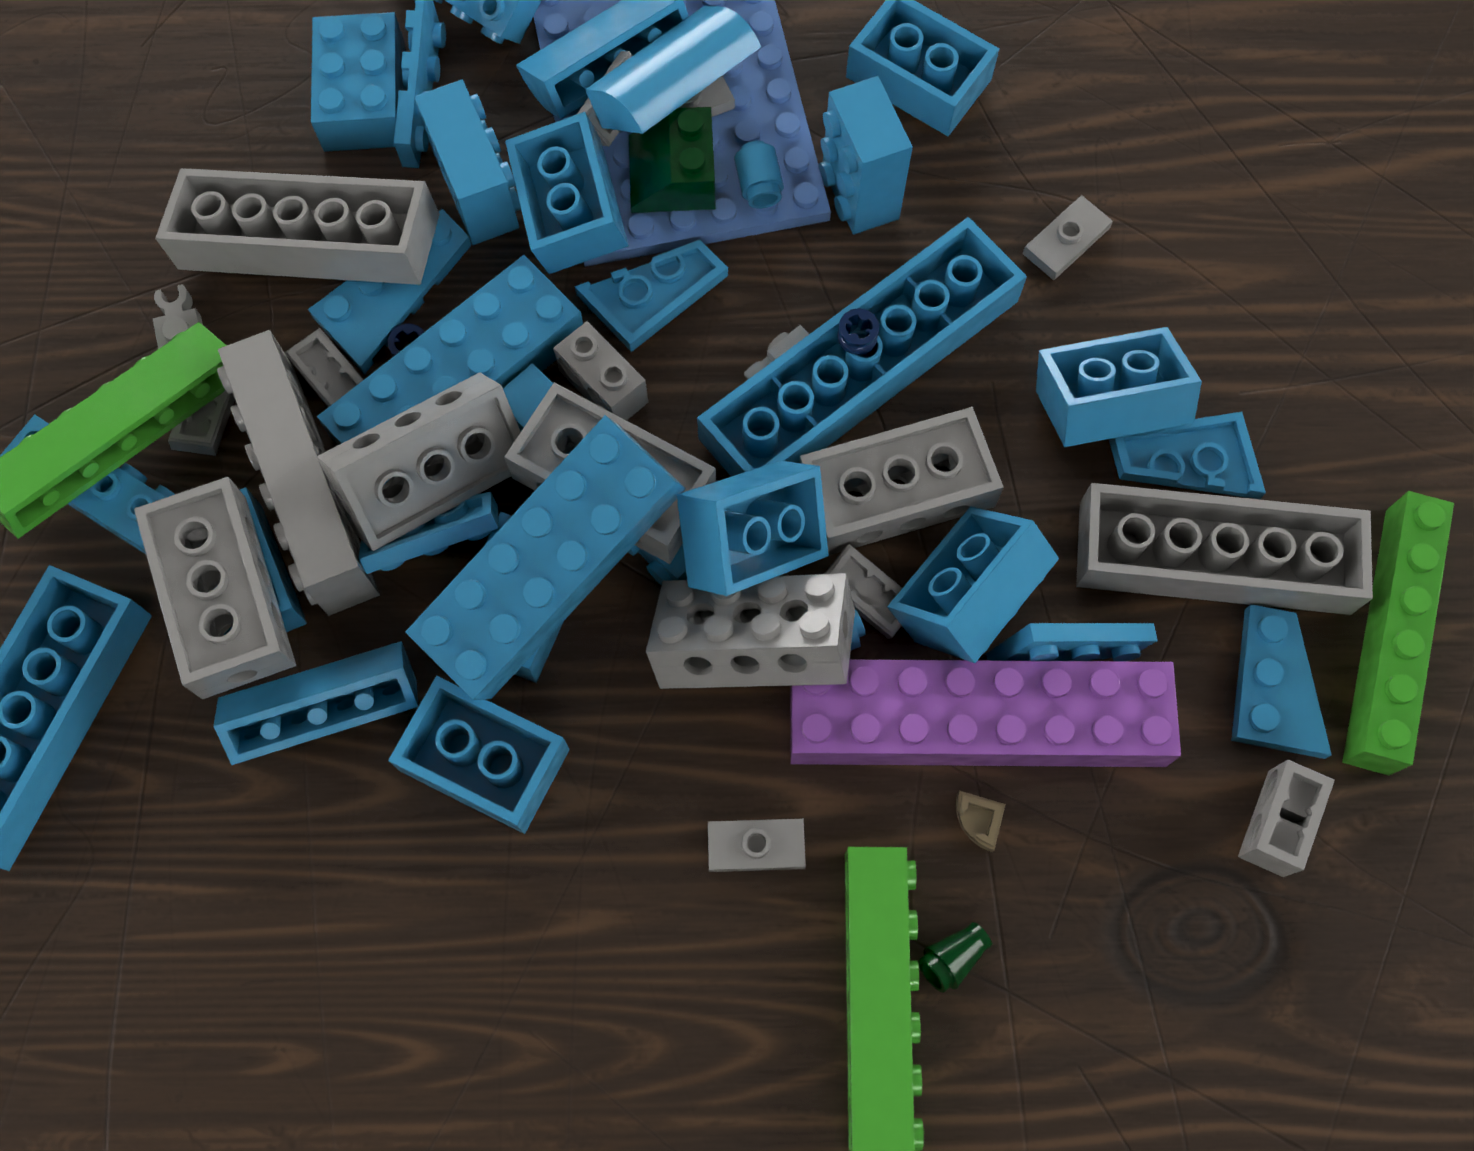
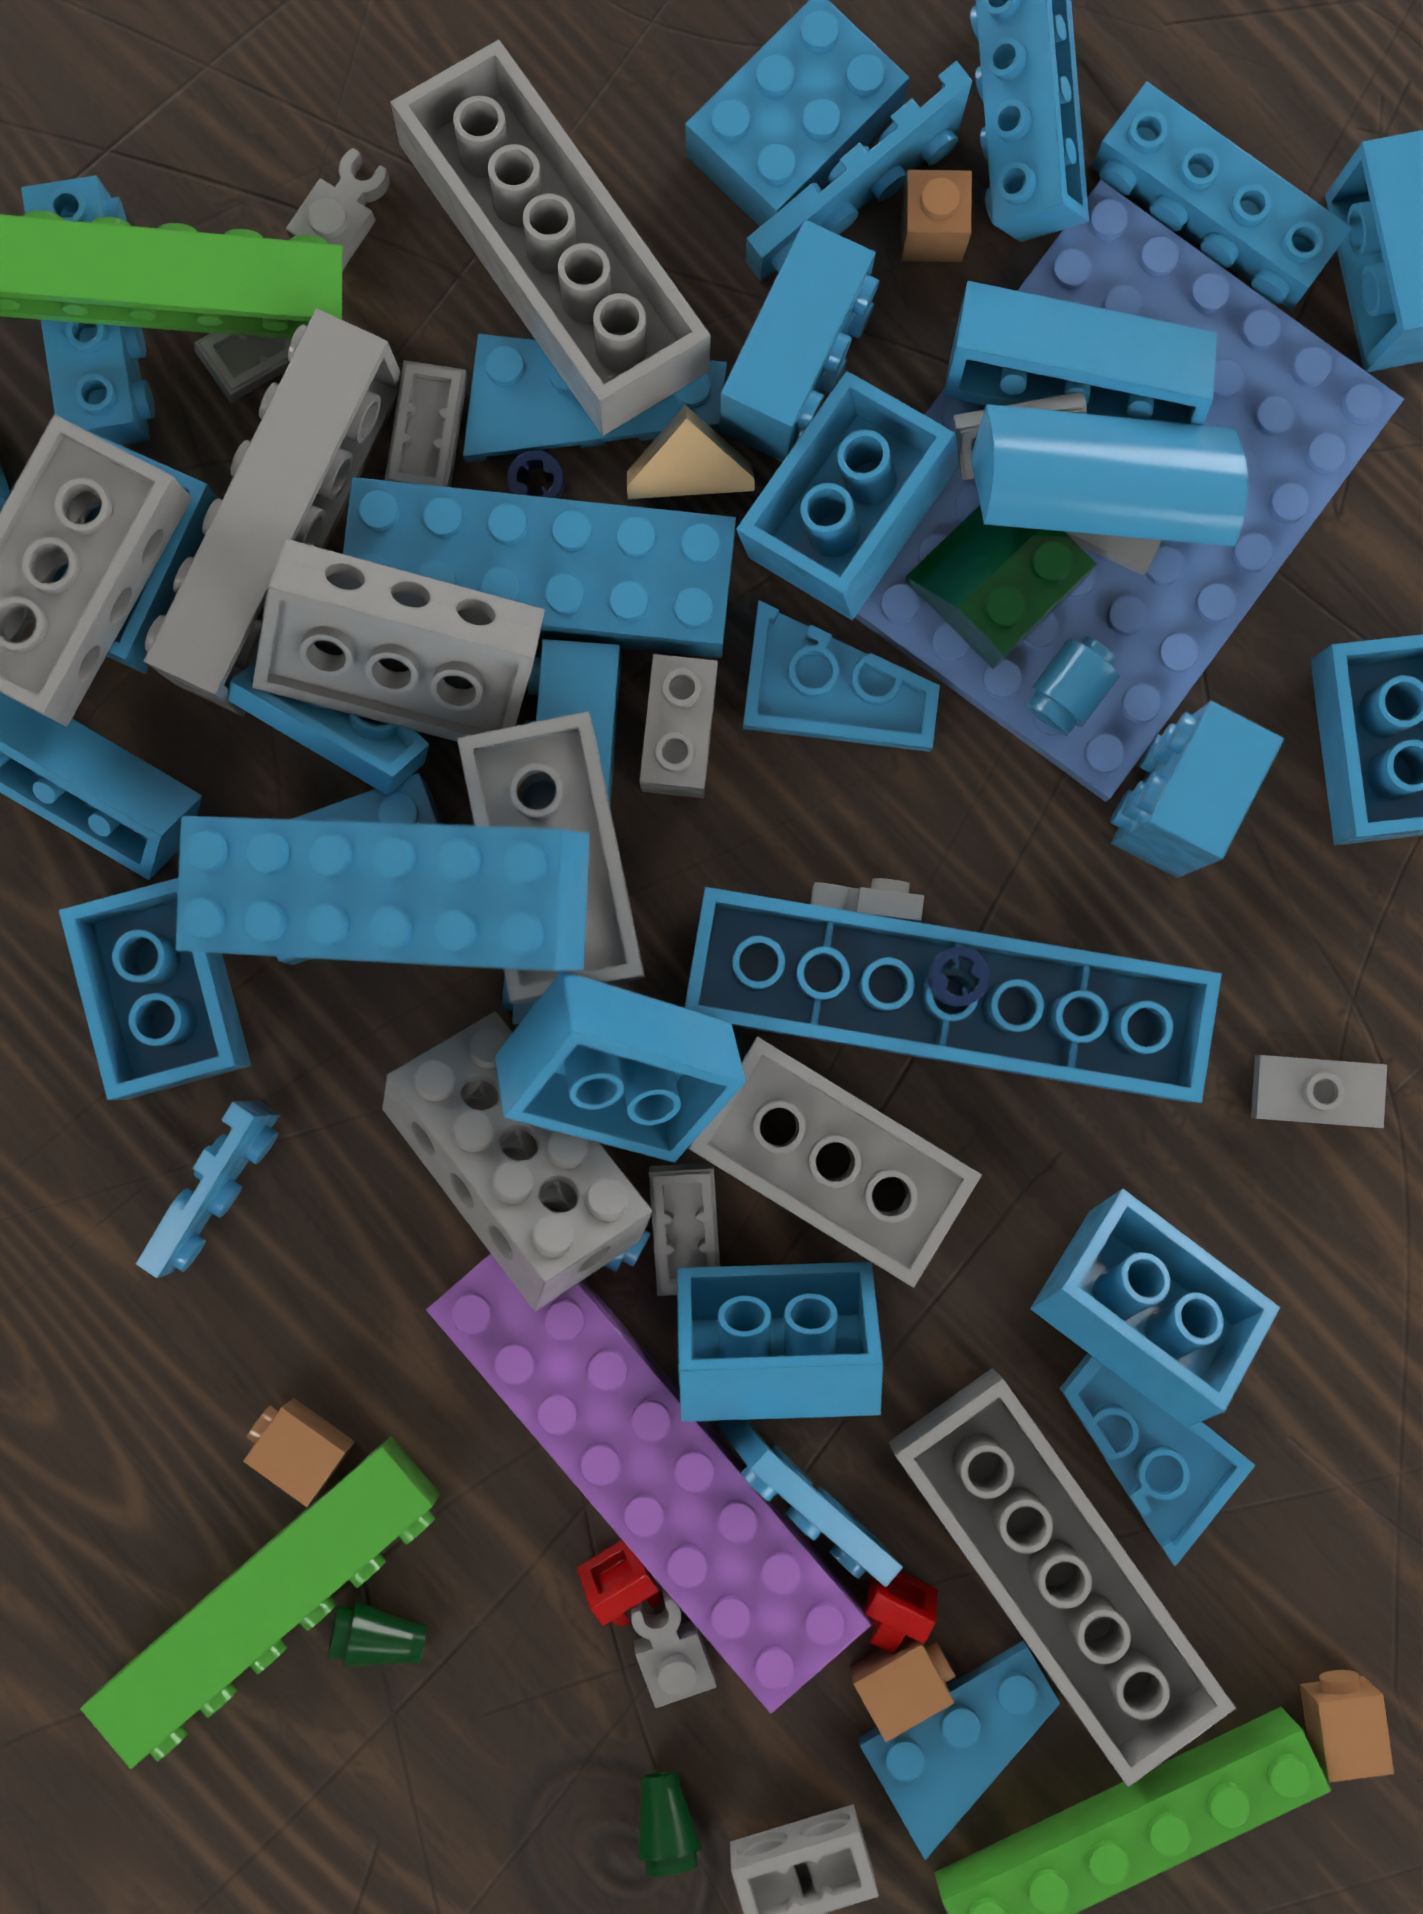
camera: 45 degrees right, 15 degrees up
light grey plate [708,818,806,872] -> none
dark tan tile [956,791,1006,852] -> none
none -> dark azure wing [136,1100,281,1278]
none -> medium nougat brick [243,1398,355,1507]
none -> red tile [576,1539,661,1627]
none -> tan slope [627,405,755,499]
none -> light grey plate [630,1588,717,1708]
none -> dark green cone [638,1770,702,1877]
none -> medium nougat brick [849,1635,956,1742]
none -> red tile [865,1571,938,1654]
none -> medium nougat brick [901,170,972,262]
none -> medium nougat brick [1300,1670,1394,1782]

